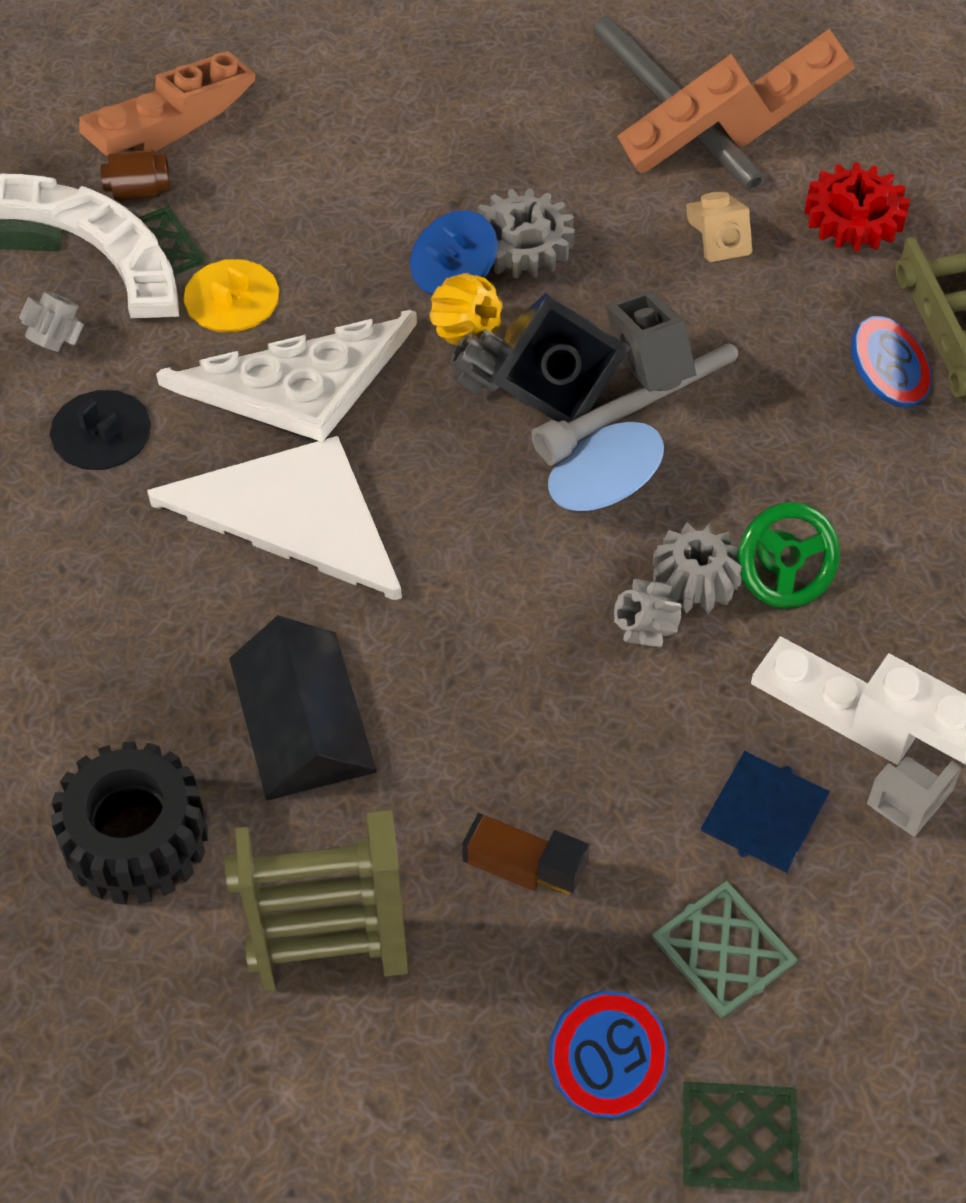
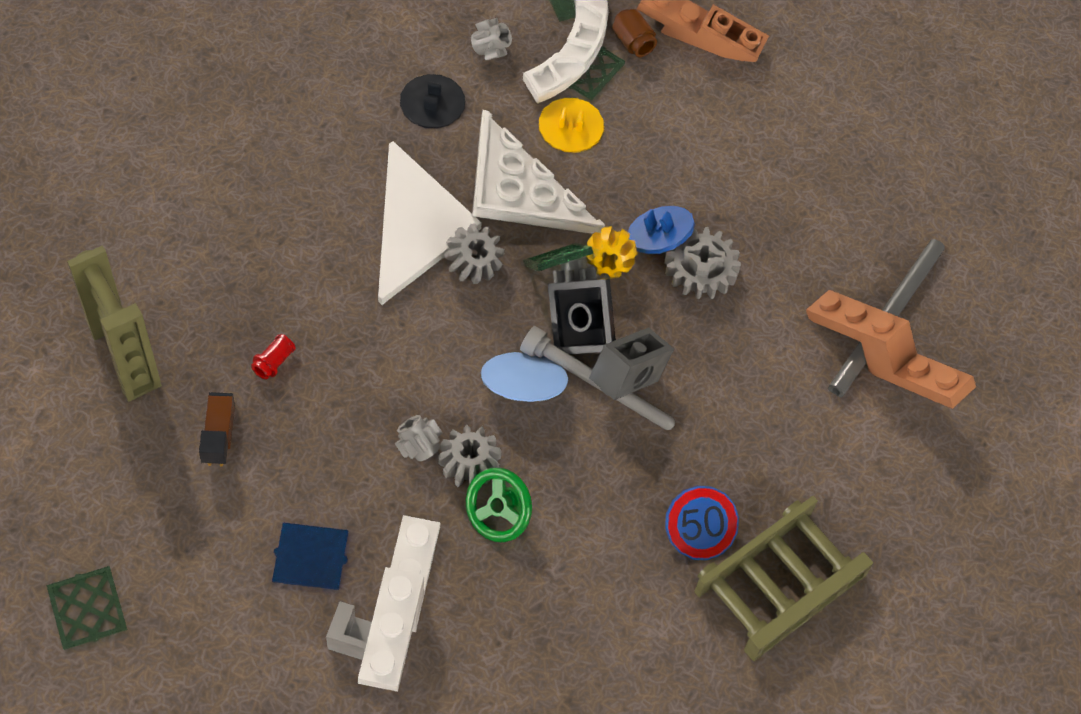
camera: 60 degrees right, 5 degrees up
black tyre [51,741,208,905] -> none
black slope [229,615,377,801] -> none
piece [548,991,669,1118] -> none
sand green window [651,881,798,1019] -> none
tan bracket [686,192,752,262] -> none
red gear [804,162,910,252] -> none
none -> red pin [251,334,296,380]
none -> light grey gear [444,223,505,284]
none -> clear green window [523,243,594,271]

